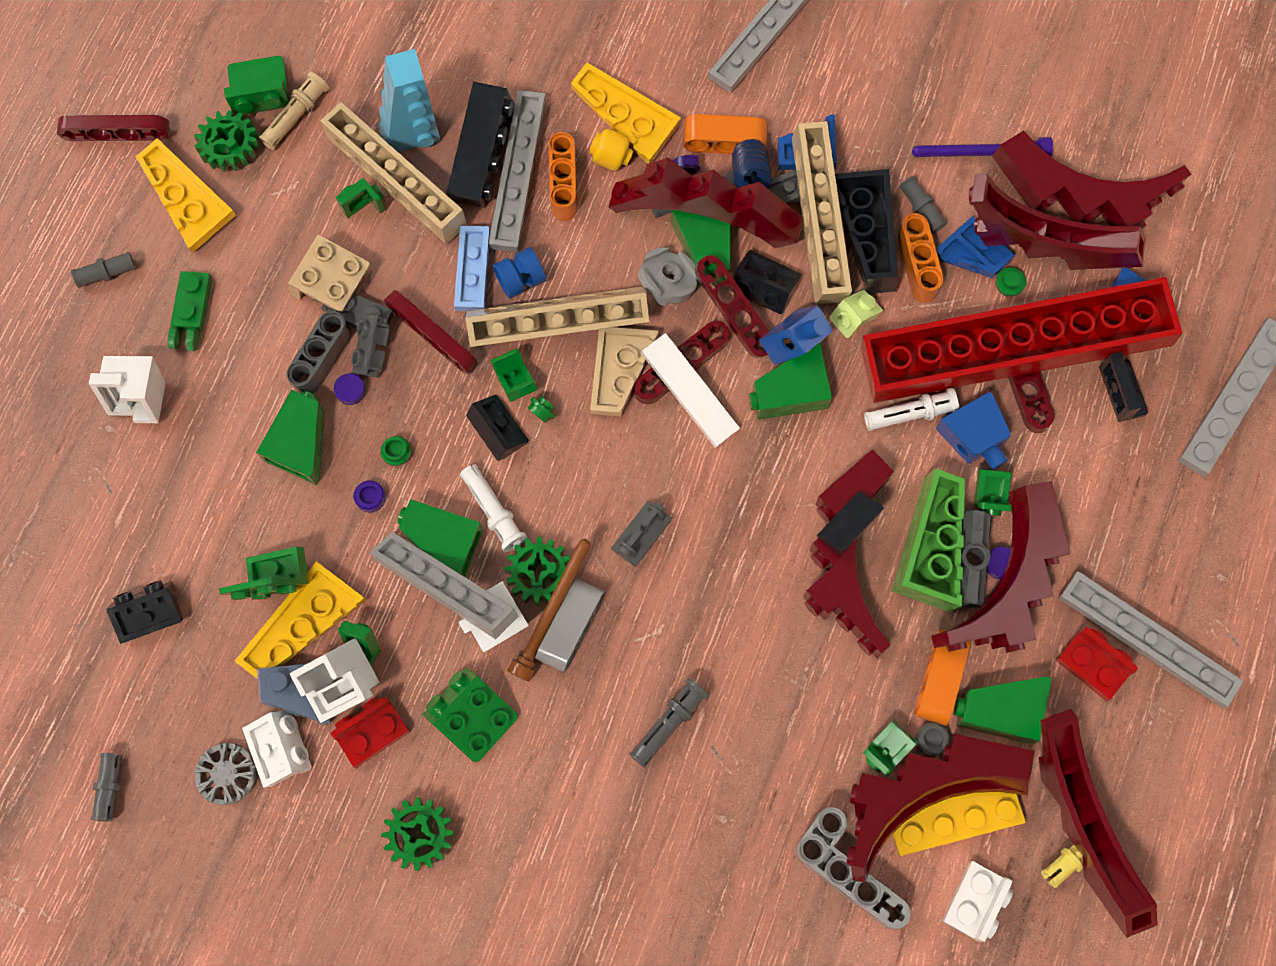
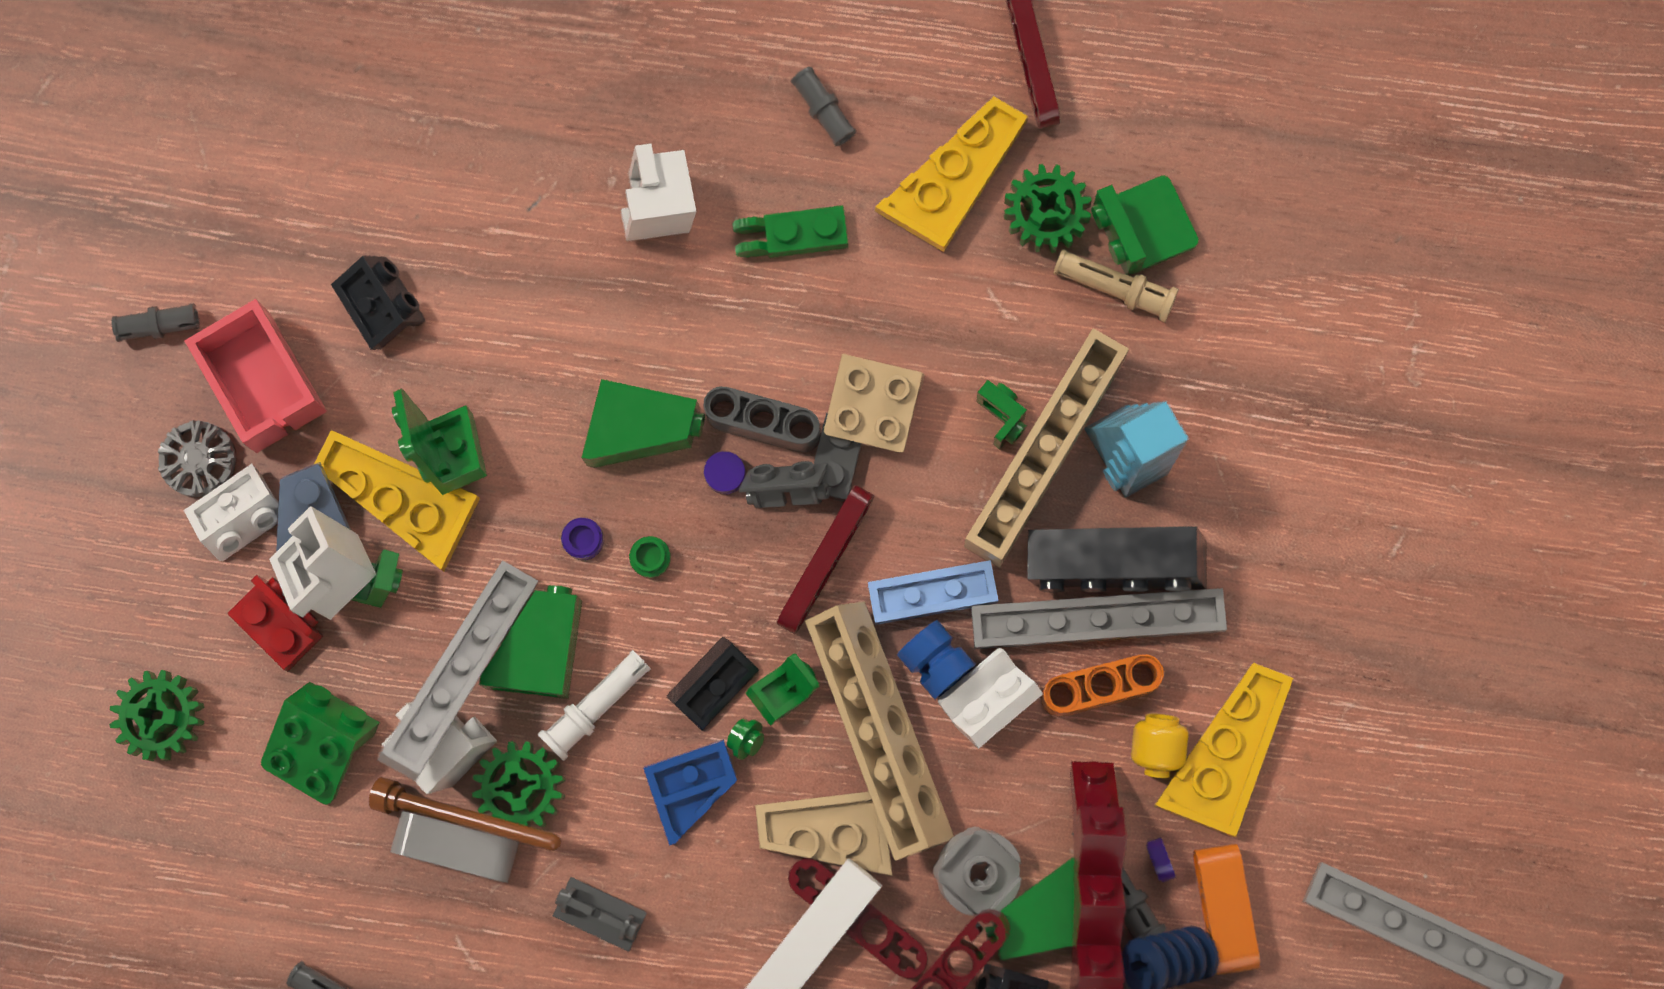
camera: 85 degrees right, 5 degrees up
none -> coral piece [184,299,327,453]
none -> blue wing [643,739,737,845]
none -> white bracket [938,648,1043,749]

